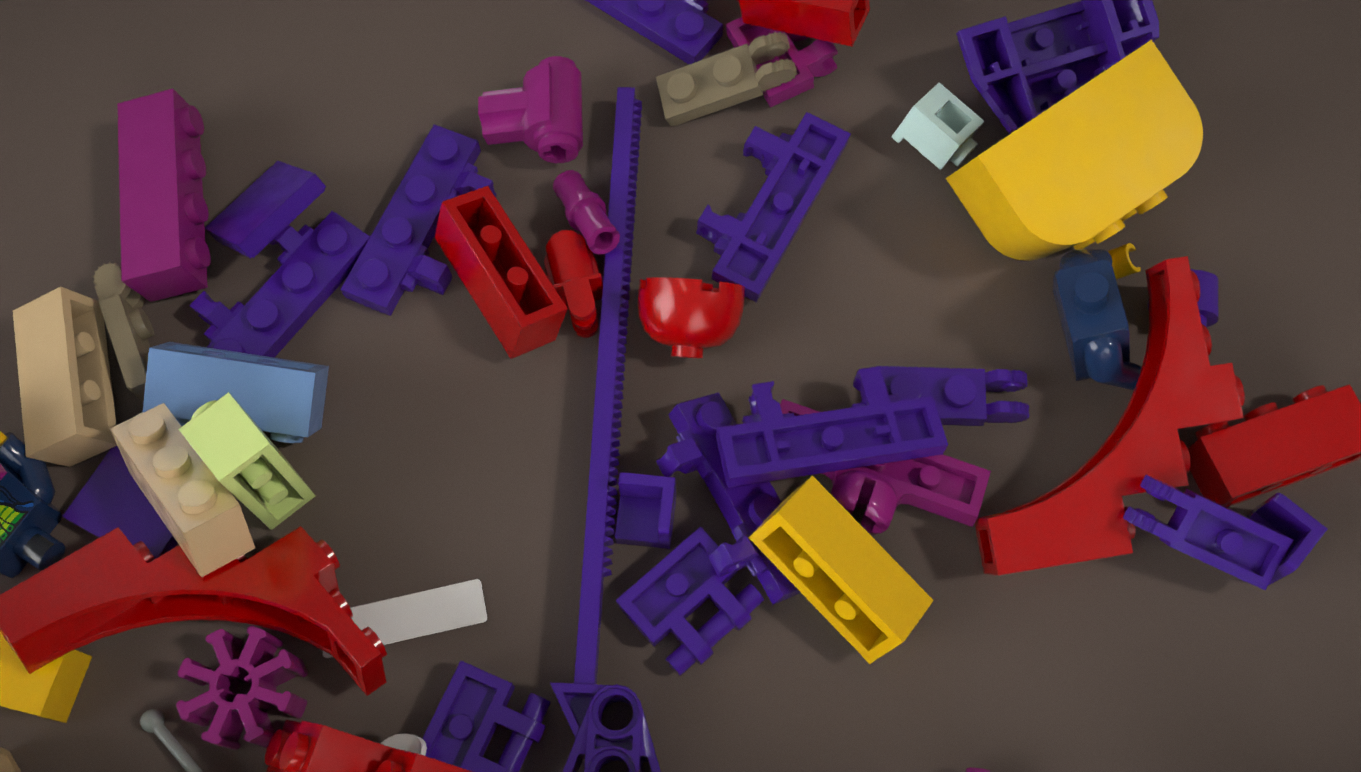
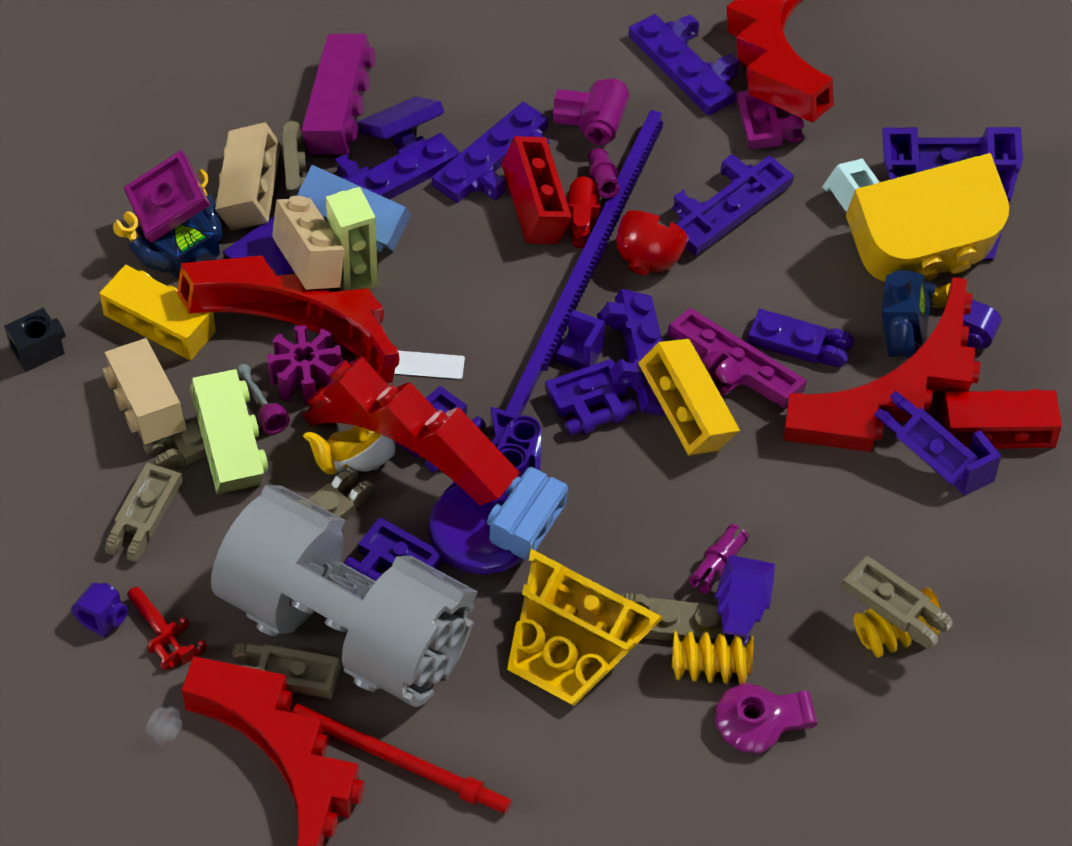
camera: 15 degrees right, 15 degrees down
dark tan hinge [656,32,797,126] -> none
dark purple hinge [716,366,948,488] -> none

